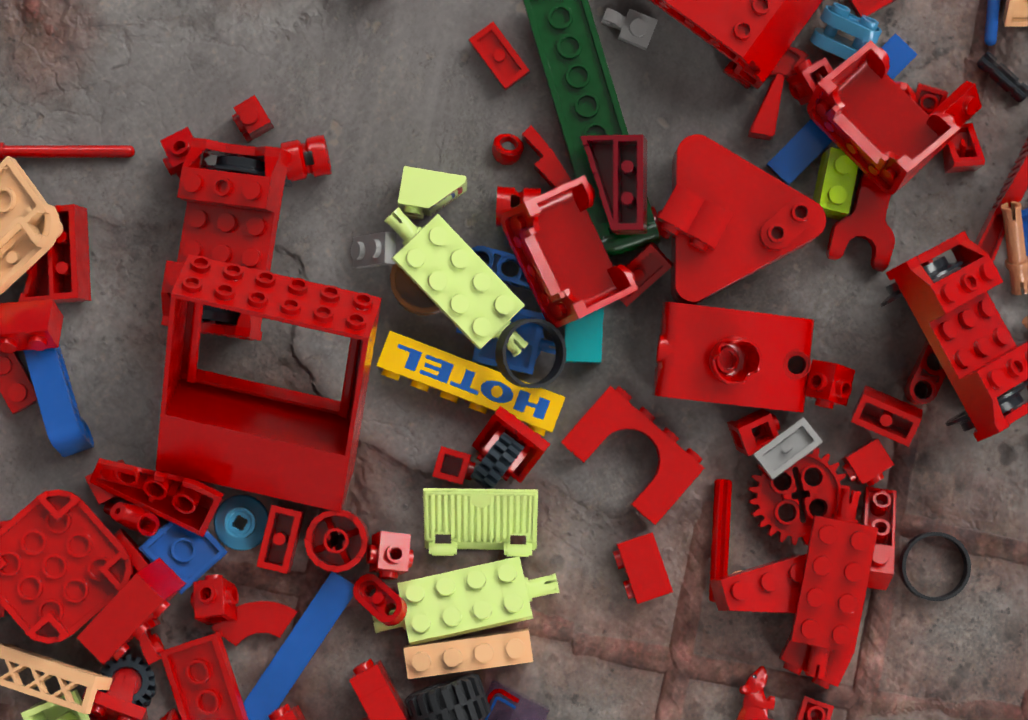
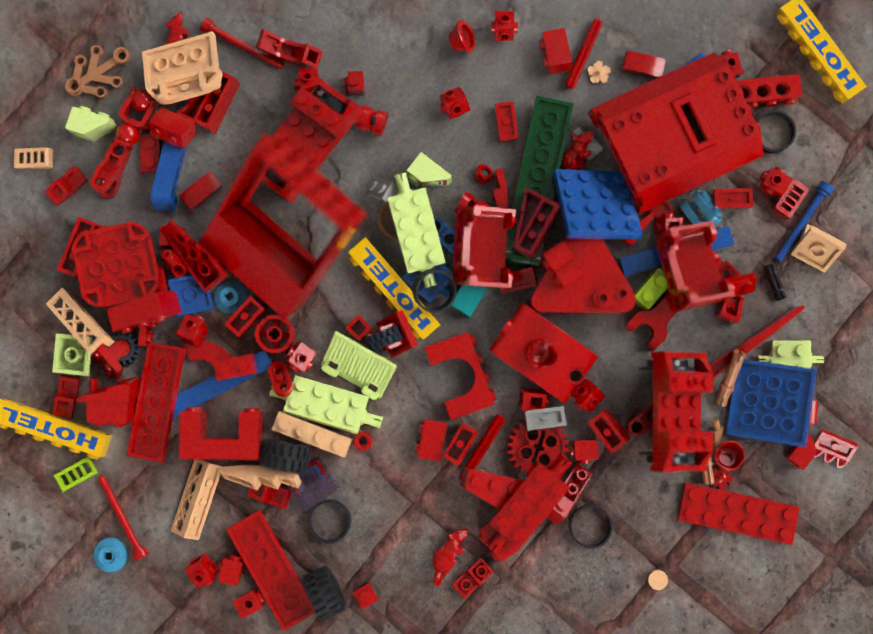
camera: 35 degrees right, 0 degrees up
none -> red slope [179,171,222,211]
none -> red brick [213,354,258,381]
none -> red arch [255,29,323,69]
none -> red plate [353,431,372,451]
none -> red brick [439,86,471,120]
none -> red brick [443,423,478,466]
none -> blue plate [553,169,643,239]
none -> red animal [560,131,593,170]

